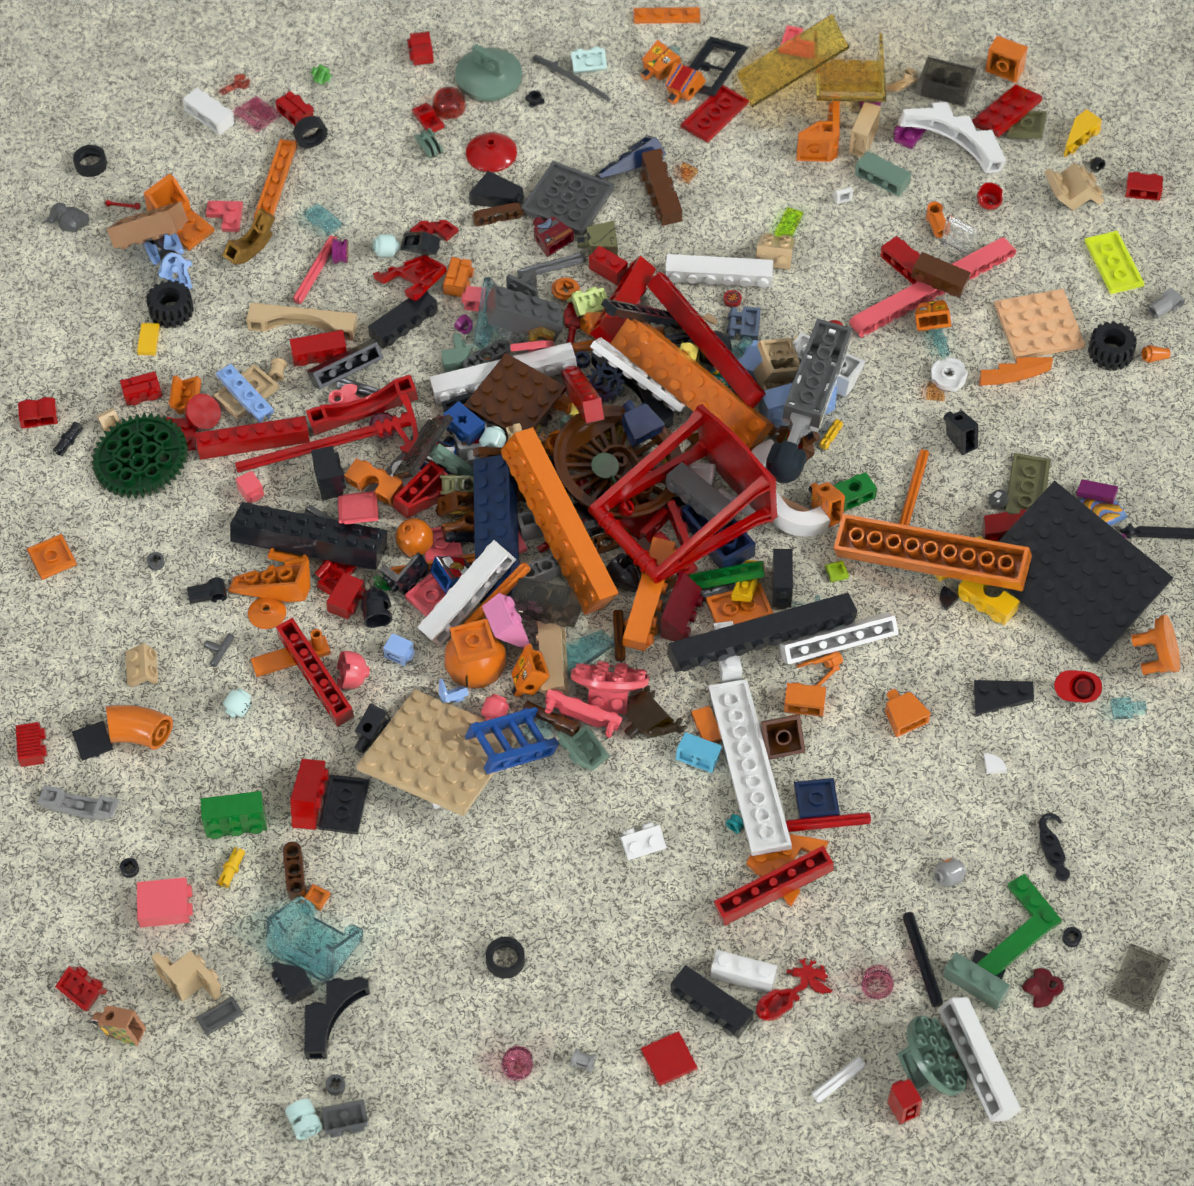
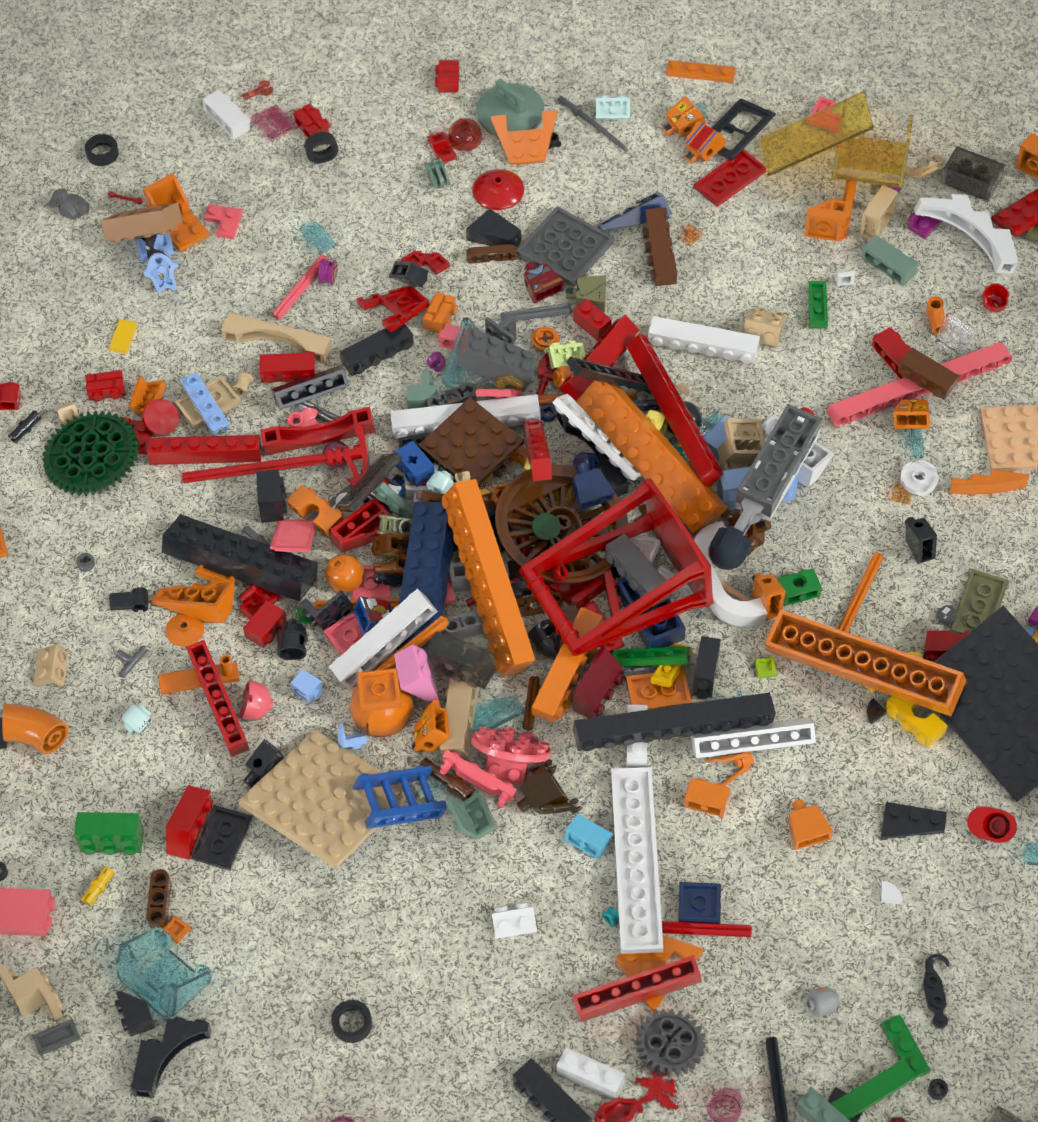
camera: 10 degrees right, 0 degrees up
black tyre [146,280,194,328] -> none
pearl gold arch [222,209,276,265] -> none
coral brick [235,471,264,503] -> none
orange plate [254,139,297,219] -> none
bright green gear [310,64,332,85] -> none
light aqua head [373,234,399,257] -> none
coral head [481,694,509,721] -> none
dark blue gear [587,362,626,403] -> none
orange tile [691,705,722,743] -> none
red tile [724,290,742,308] -> none
sand blue plate [726,306,761,340] -> none
reddish brown slope [760,714,806,760] -> none
clear neon green tile [775,207,803,238] -> none
yellow axle [819,419,843,450] -> none
none -> orange wing [491,110,558,165]
none -> dark blue head [572,452,600,470]
none -> dark grey gear [635,1009,706,1077]
none -> green plate [808,281,828,328]

